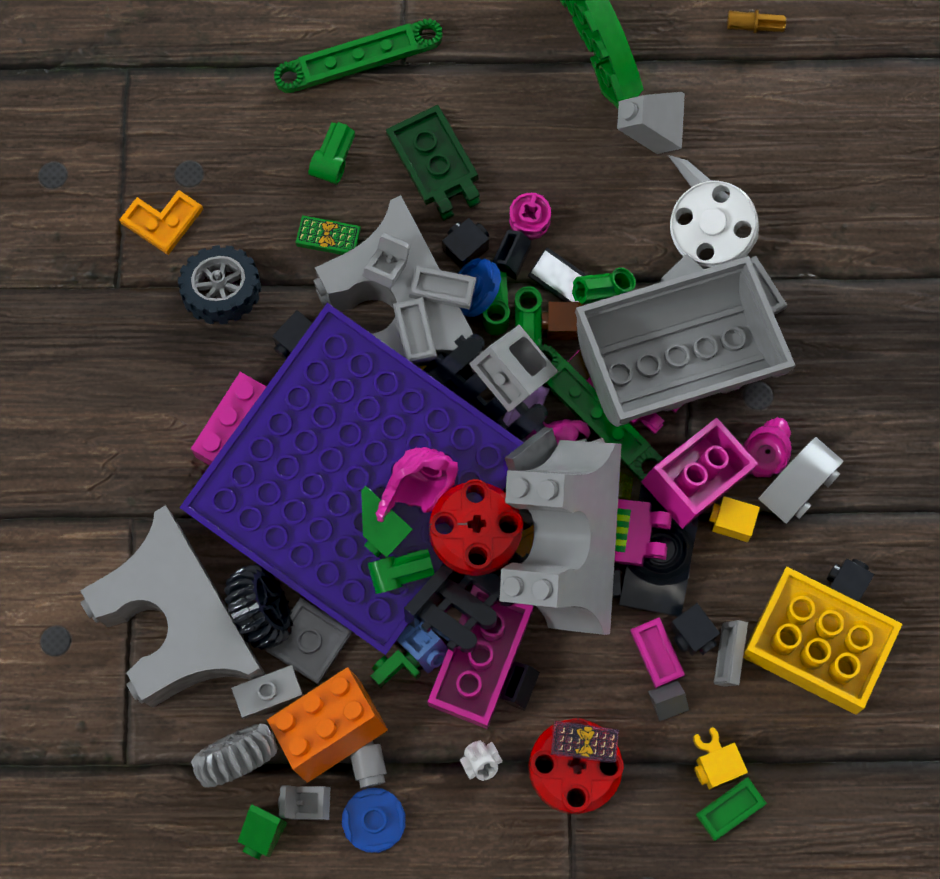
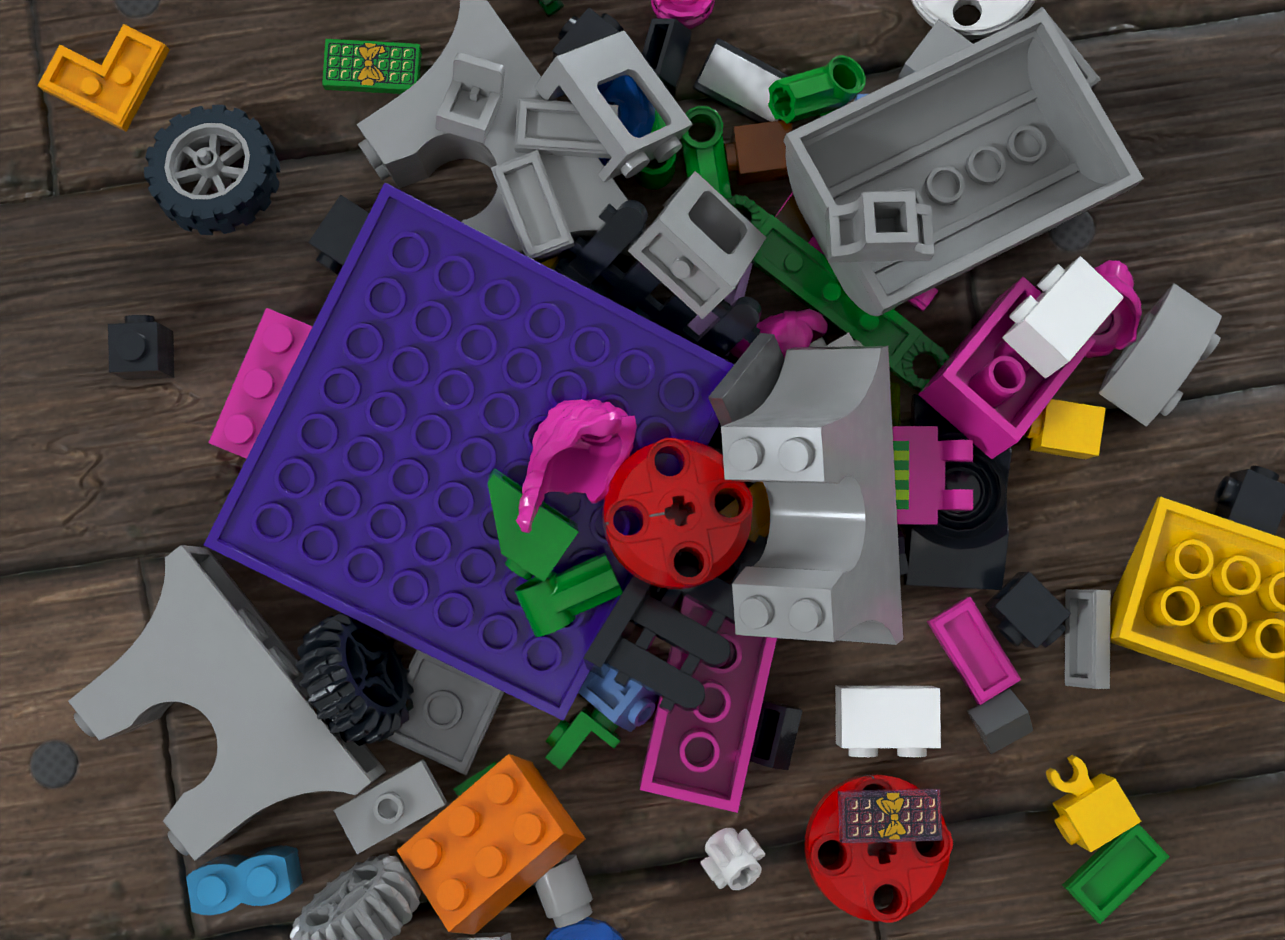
camera: 15 degrees left, 10 degrees up
none -> black brick [108,315,174,380]
none -> dark azure brick [186,845,303,915]
none -> light grey window [534,31,693,182]
none -> light grey brick [825,191,935,262]
none -> white brick [835,686,941,757]
none -> white brick [1002,256,1124,379]

